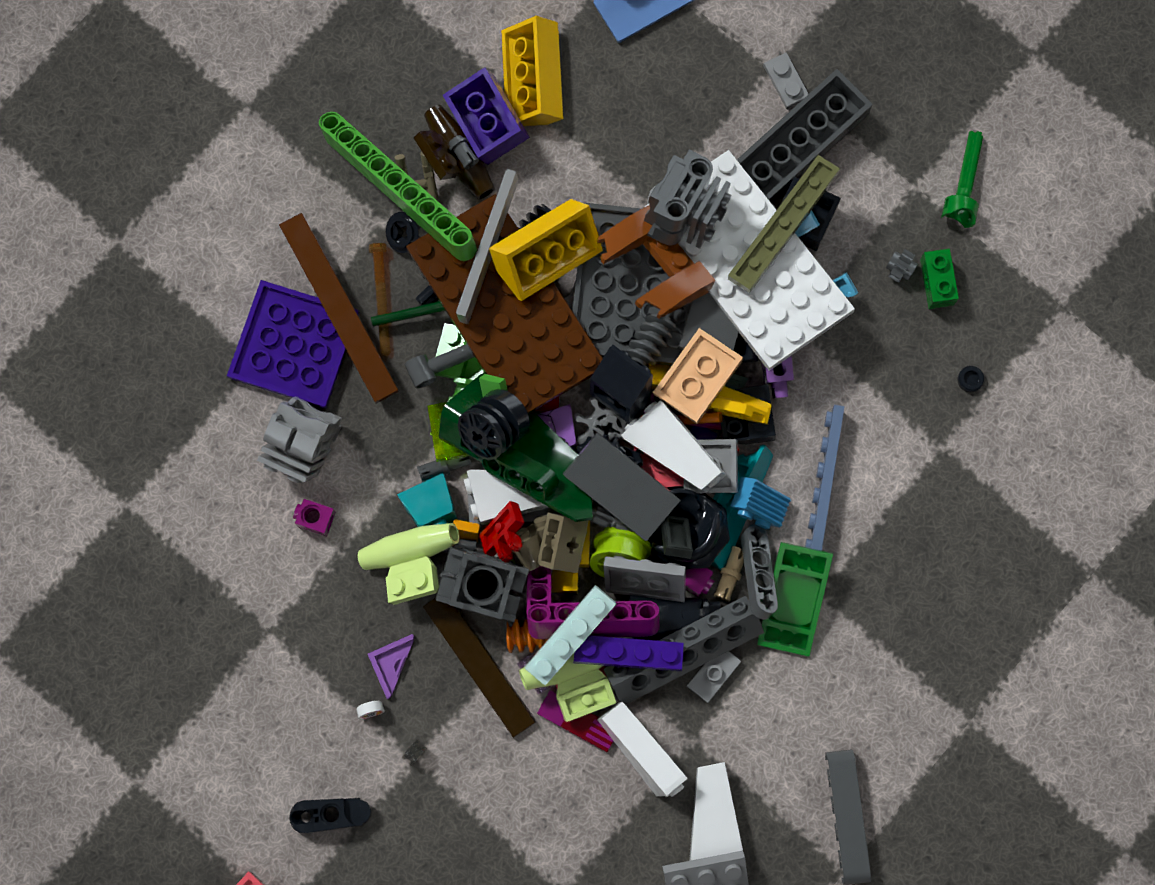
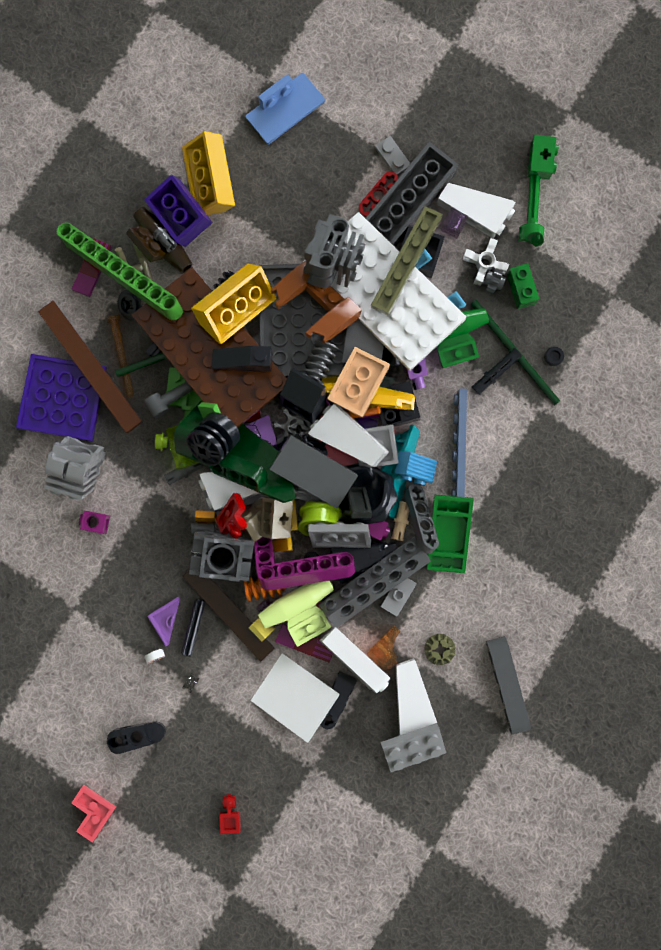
camera: 10 degrees left, 5 degrees up
yellowish green plate [358,523,460,605] -> none
teal torso [397,473,457,527] -> none
light grey tile [456,169,518,324] -> none
light aqua plate [525,585,616,686] -> none
dark purple plate [573,636,684,671] -> none
none -> magenta tile [72,238,112,297]
none -> lime plate [155,433,168,451]
none -> black axle [181,599,205,657]
none -> black slope [212,346,272,372]
none -> light yellow tile [249,618,275,642]
none -> white sticker [251,653,340,743]
none -> black piece [320,671,357,729]
none -> red beam [359,172,398,218]
none -> clear orange arch [367,625,401,671]
none -> olive gear [424,634,456,665]
none -> white slope [437,183,516,239]
none -> green plate [437,308,489,369]
none -> clear purple brick [441,208,468,239]
none -> white pin [462,238,509,286]
none -> dark green piece [471,300,560,406]
none -> black pin [471,348,522,395]
none -> green brick [527,135,559,180]

